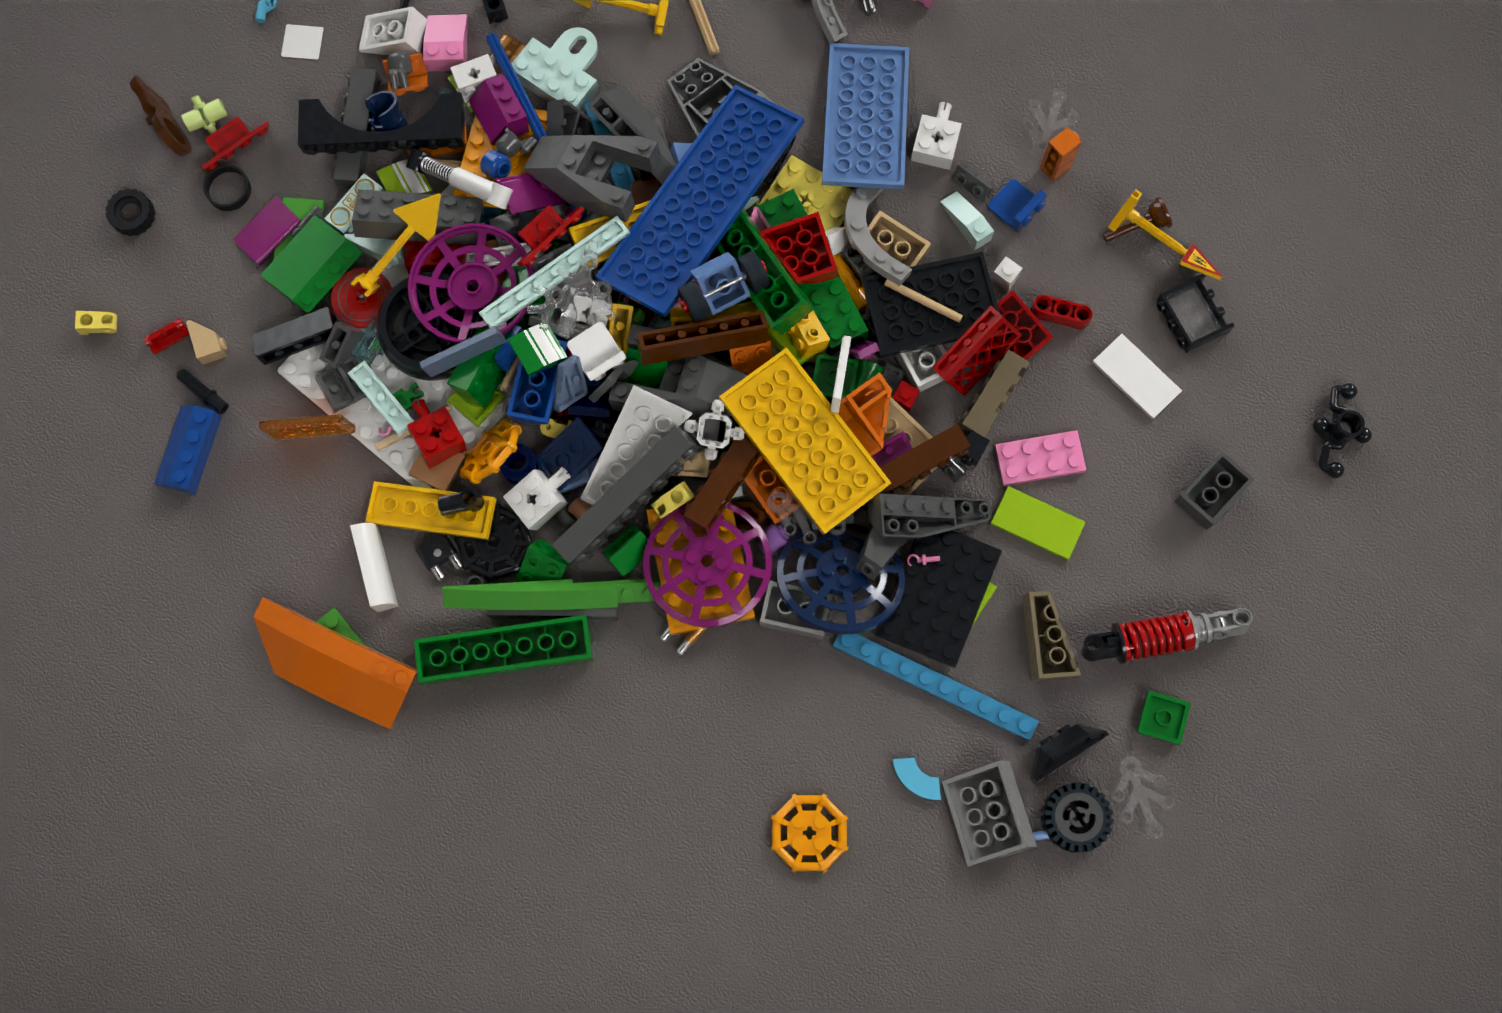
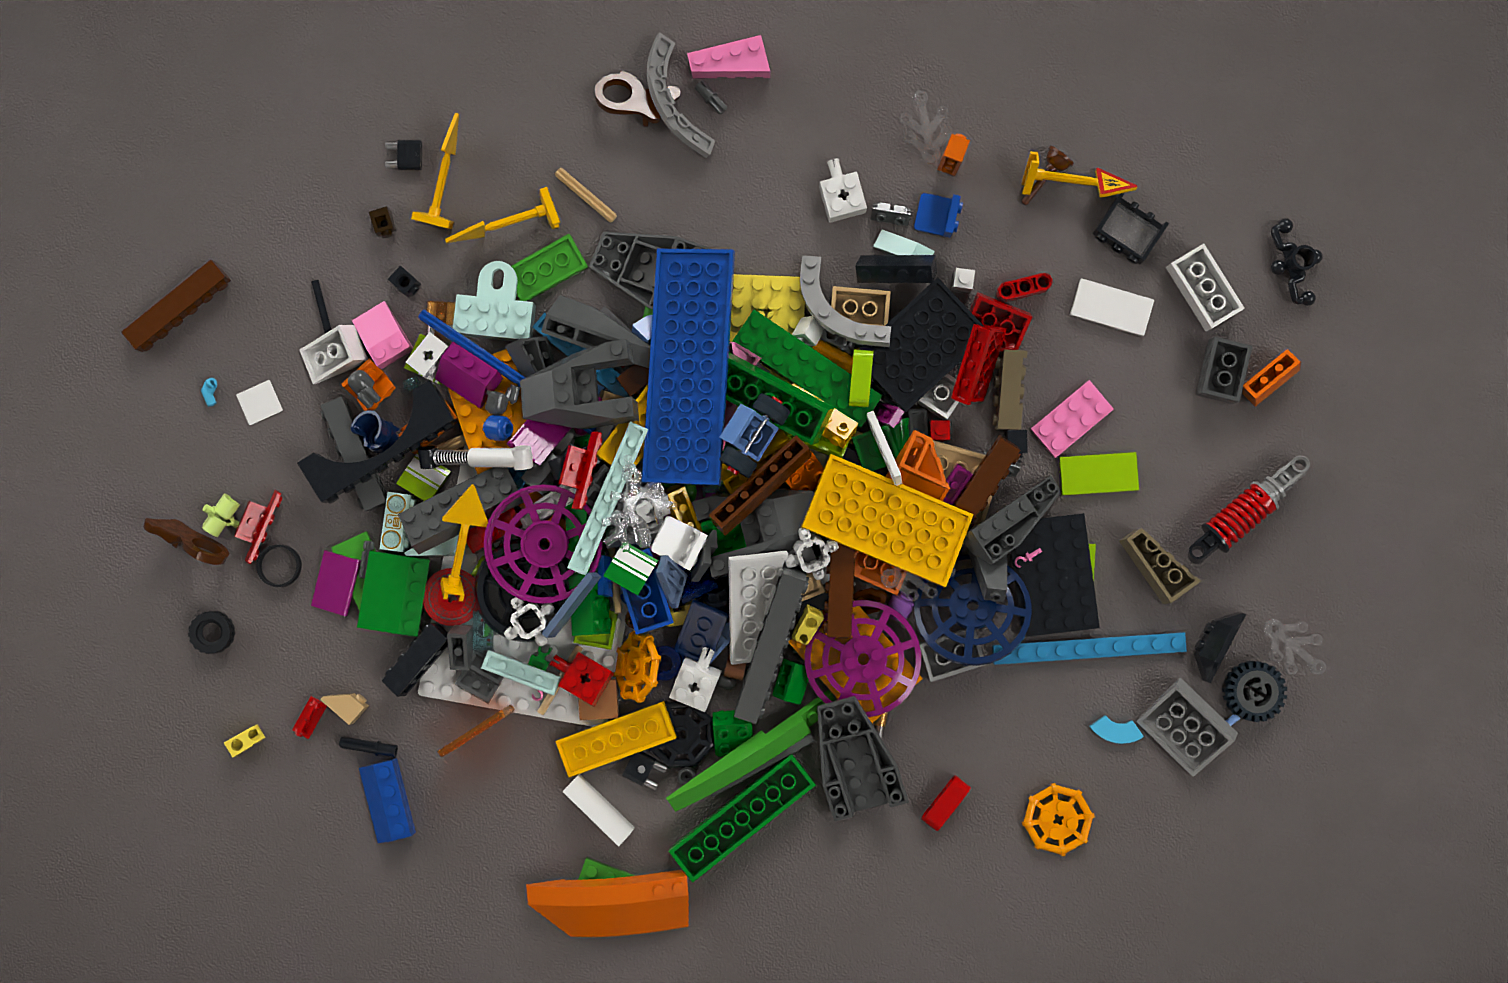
camera: 30 degrees left, 10 degrees up
black piece [438,488,484,516] -> none
red wedge [759,212,839,284] -> none
medium blue plate [822,43,909,190] -> none
tan piece [884,279,963,323] -> none
green plate [1136,690,1191,745] -> none
none -> white piece [504,597,555,646]
none -> bright green tile [511,234,588,302]
none -> dark grey wedge [817,696,909,821]
none -> lime beam [849,349,873,407]
none -> black brick [855,255,937,283]
none -> red beam [921,775,971,831]
none -> white brick [1166,243,1245,331]
none -> orange brick [1242,349,1301,407]

